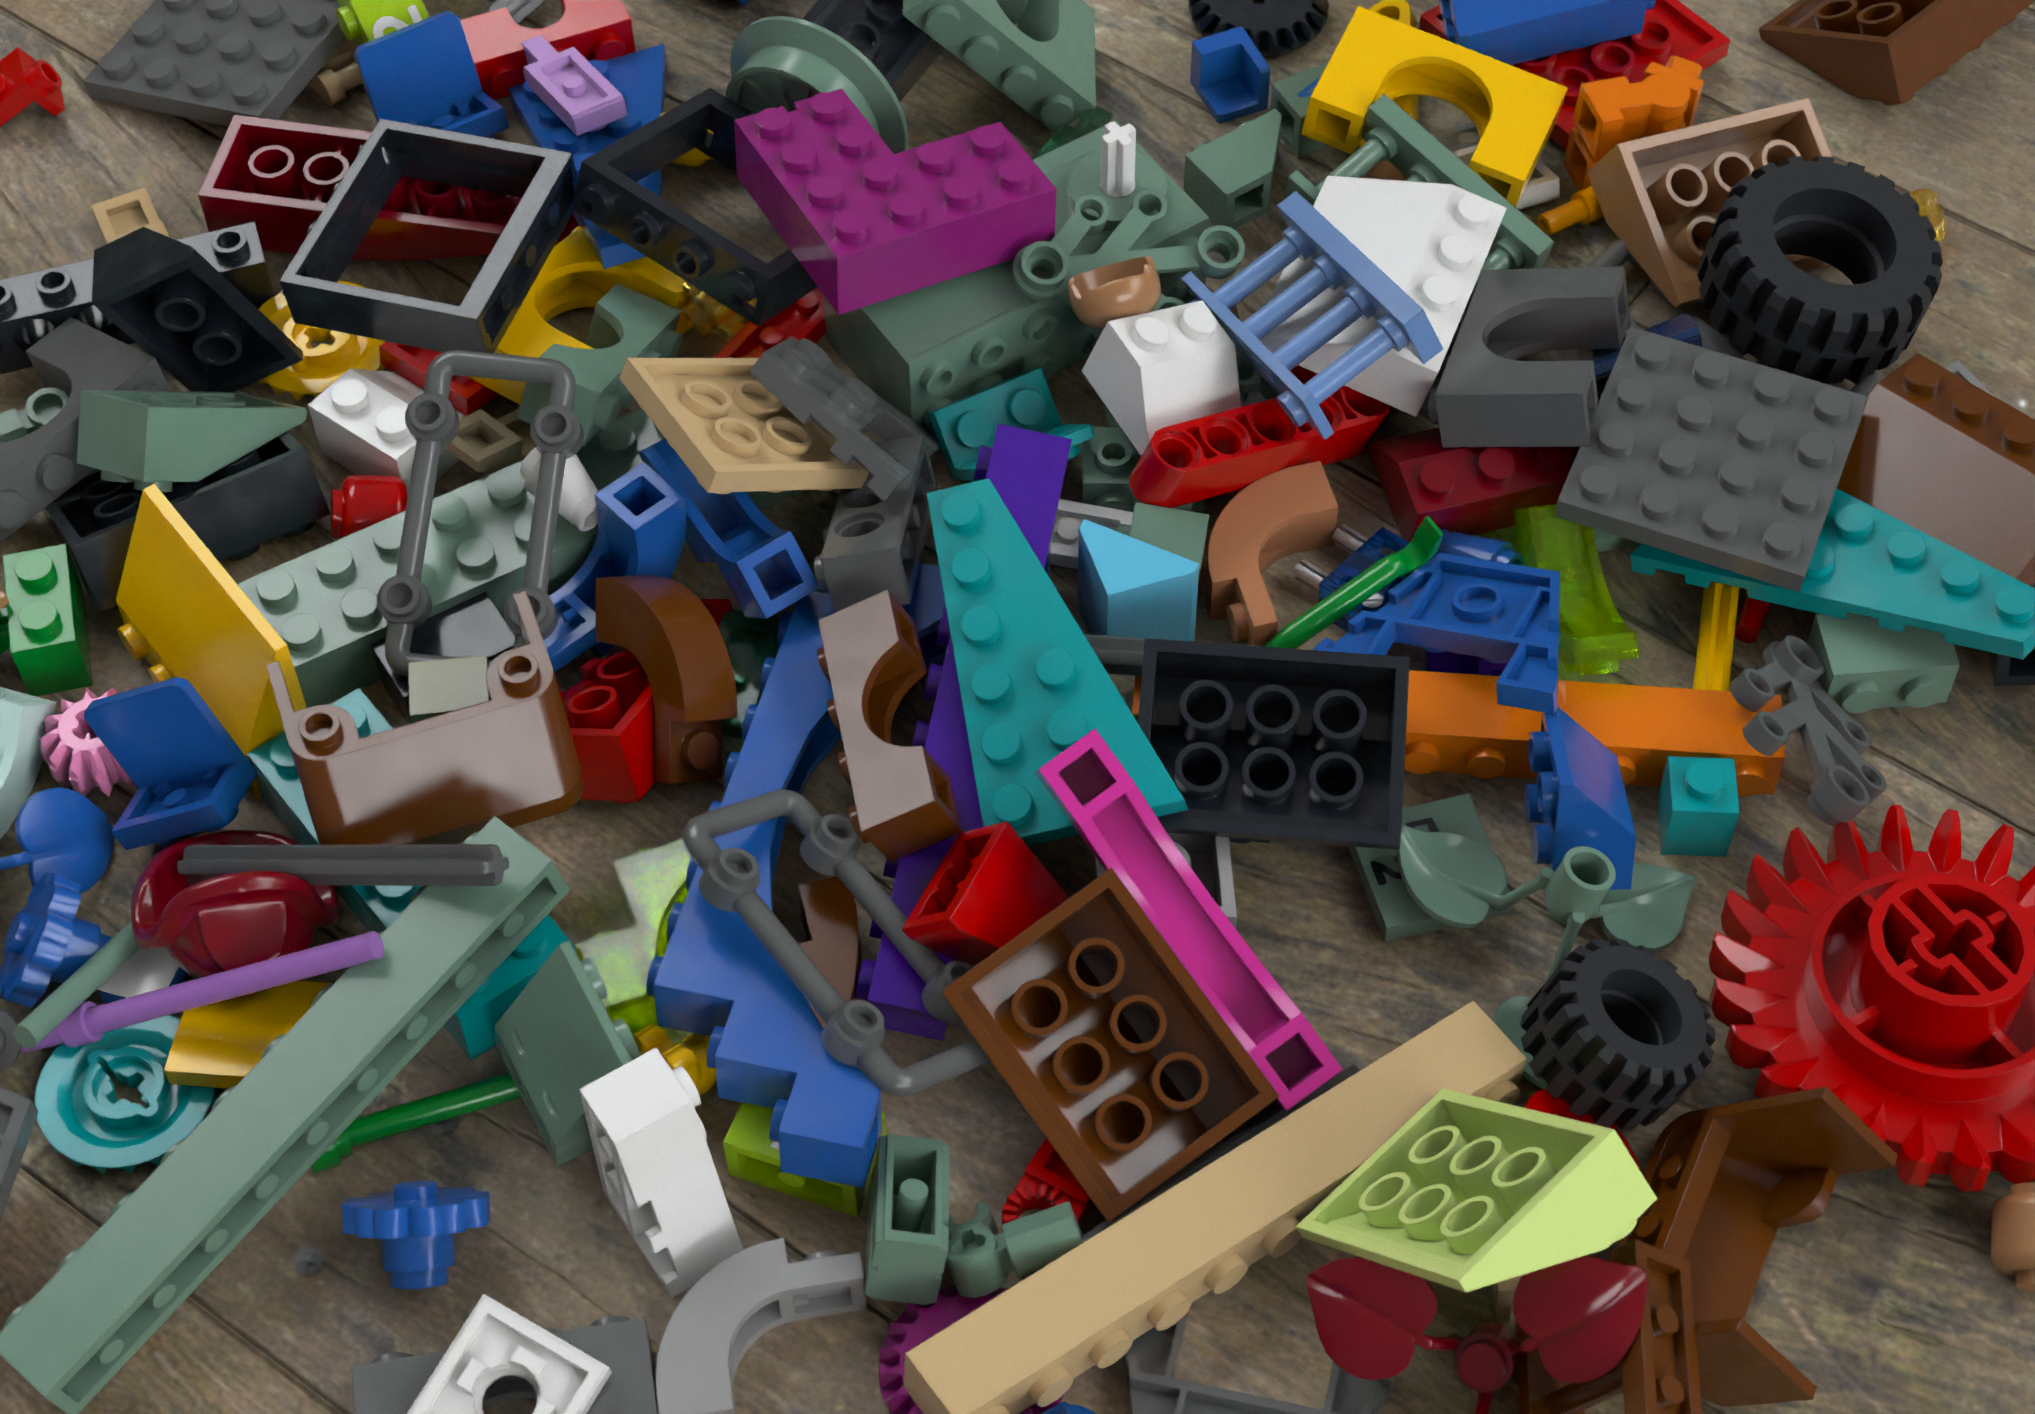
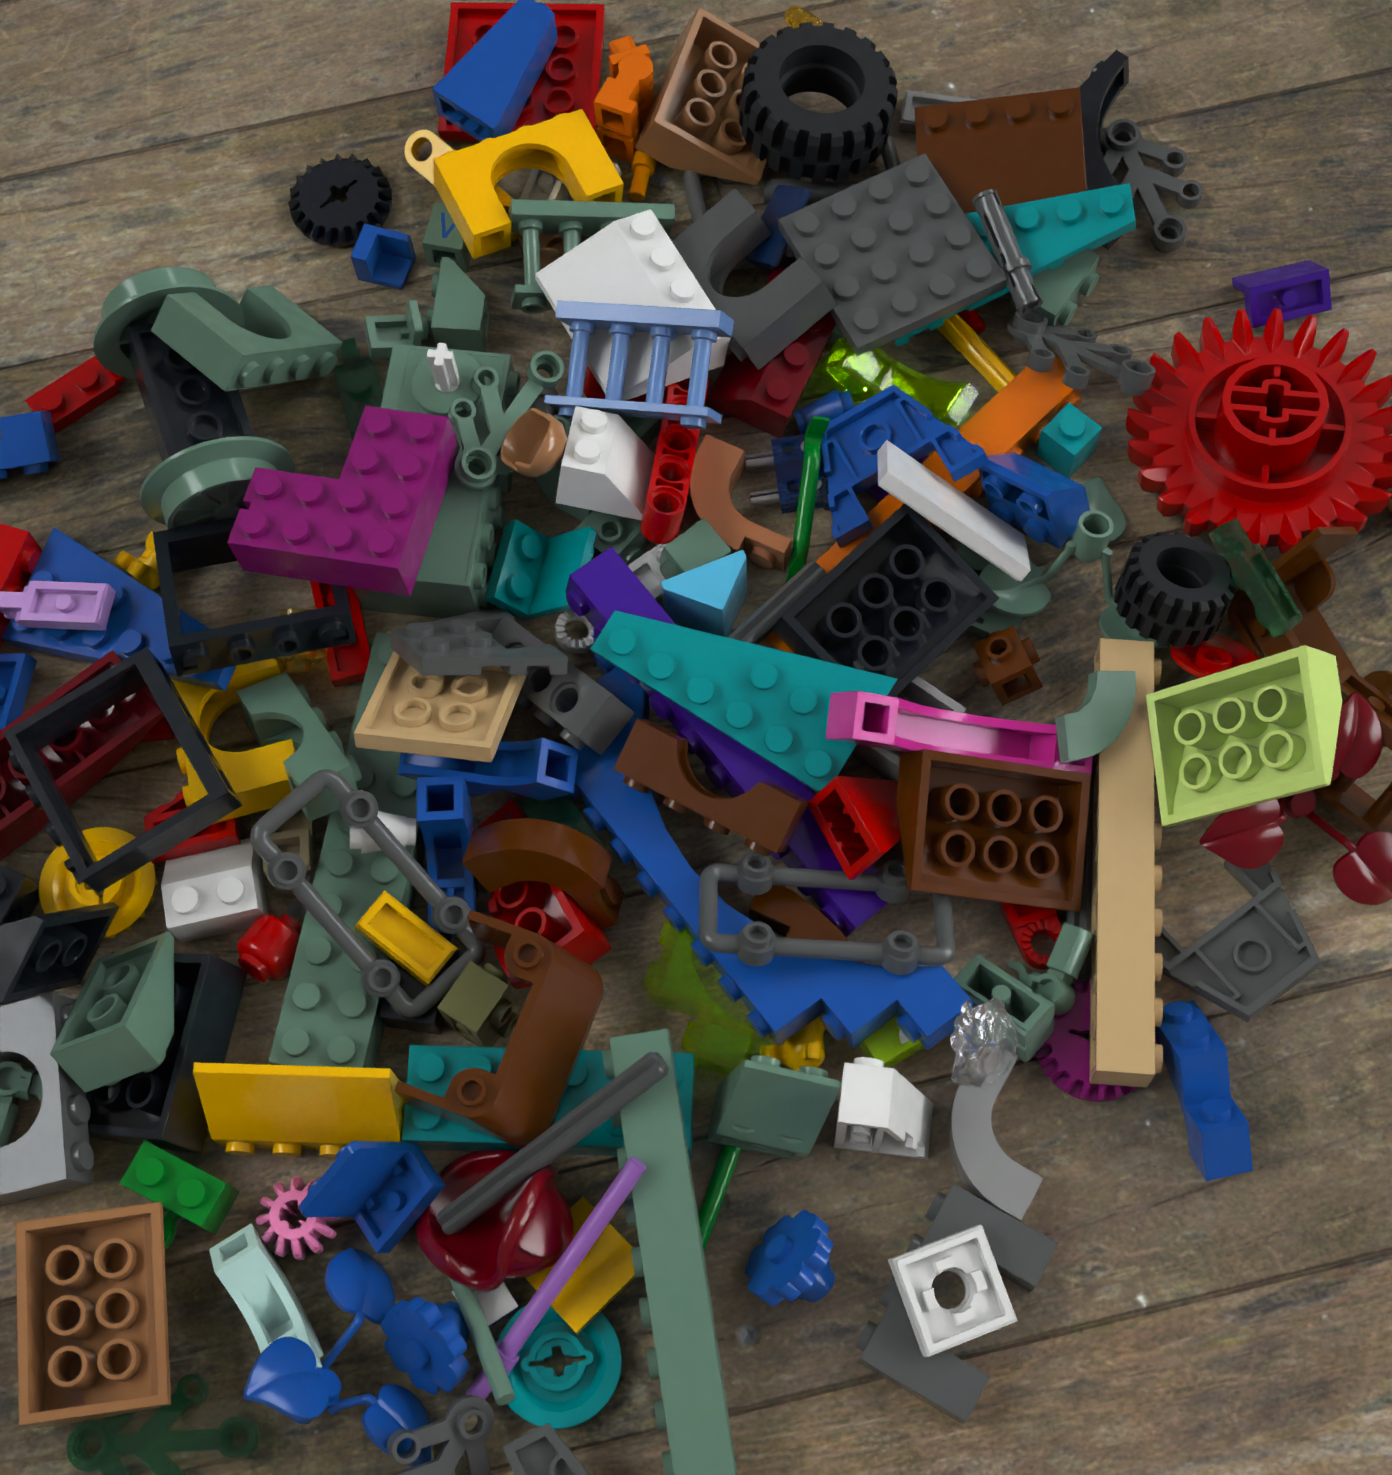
camera: 45 degrees left, 15 degrees up
none -> yellow tile [354,890,458,987]
none -> sand green bracket [364,300,428,359]
none -> white tile [877,440,1031,581]
none -> clear hat [951,997,1018,1087]
none -> dark grey pin [972,189,1043,314]
none -> reddish brown brick [973,625,1043,706]
none -> sand green tile [1055,671,1136,763]
none -> clear green hinge [1209,517,1303,639]

